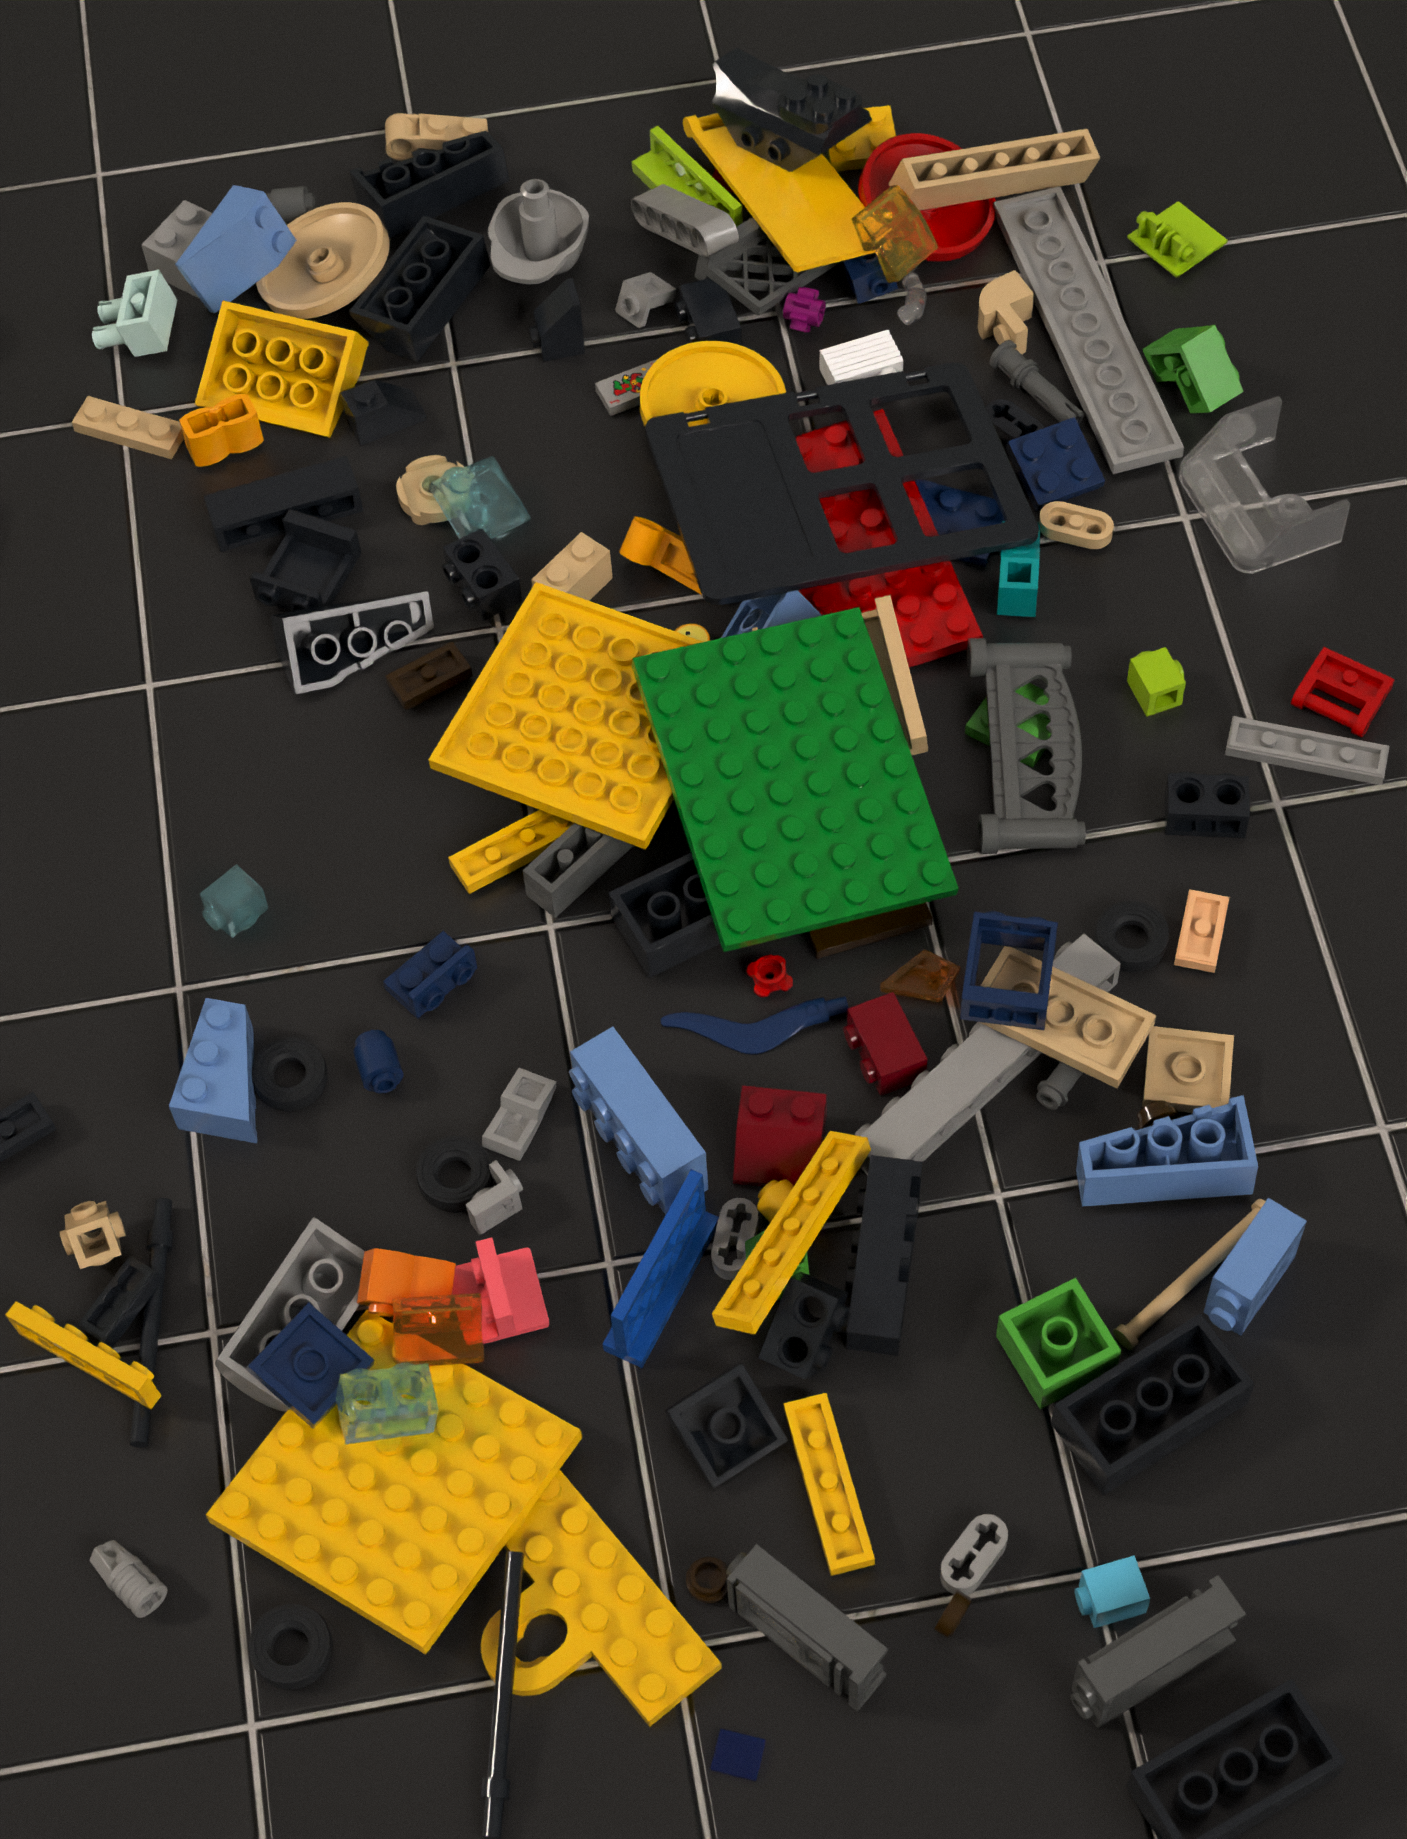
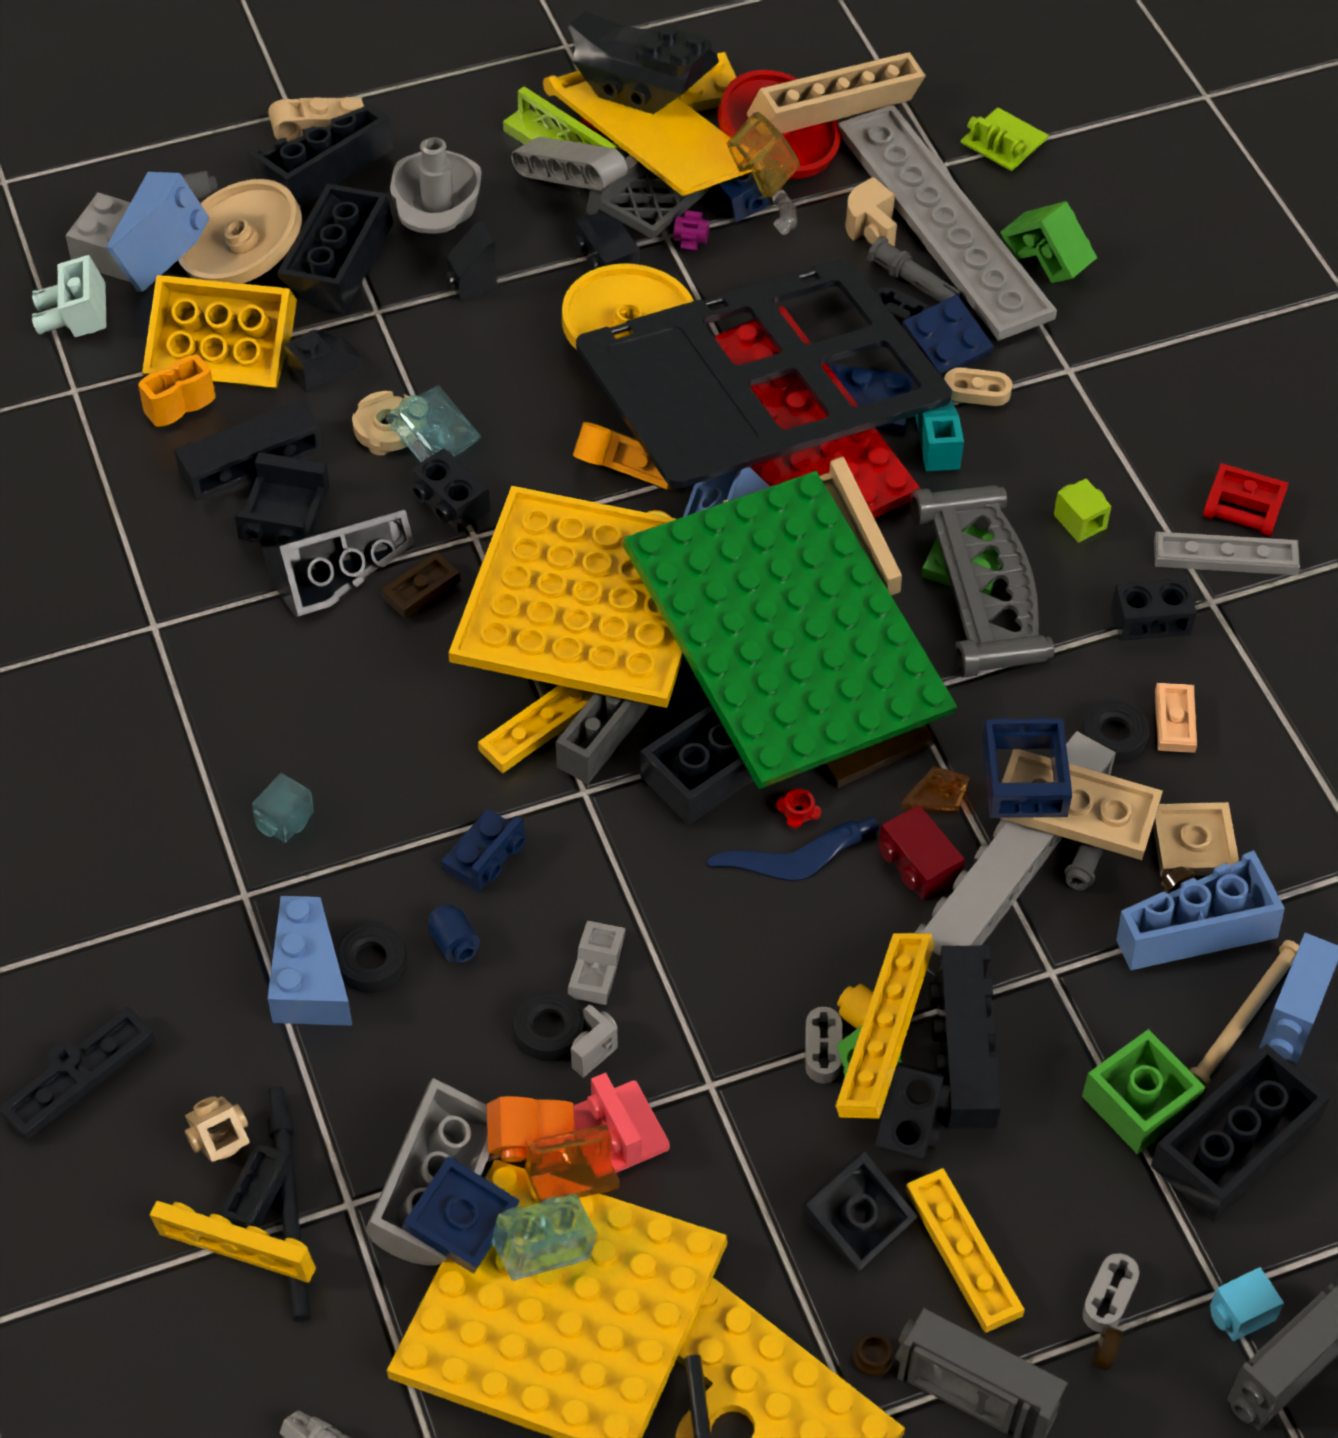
camera: 15 degrees left, 5 degrees down
tan plate [72,396,184,459] -> none
tan brick [531,532,613,601] -> none
medium blue brick [569,1026,709,1215] -> none
light grey tile [595,358,659,416] -> none
blue fence [602,1169,719,1368] -> none
light grey bracket [615,272,676,328] -> none
dark red slope [733,1086,827,1187] -> none
white brick [820,330,903,385] -> none
clear windscreen [1178,396,1350,573] -> none

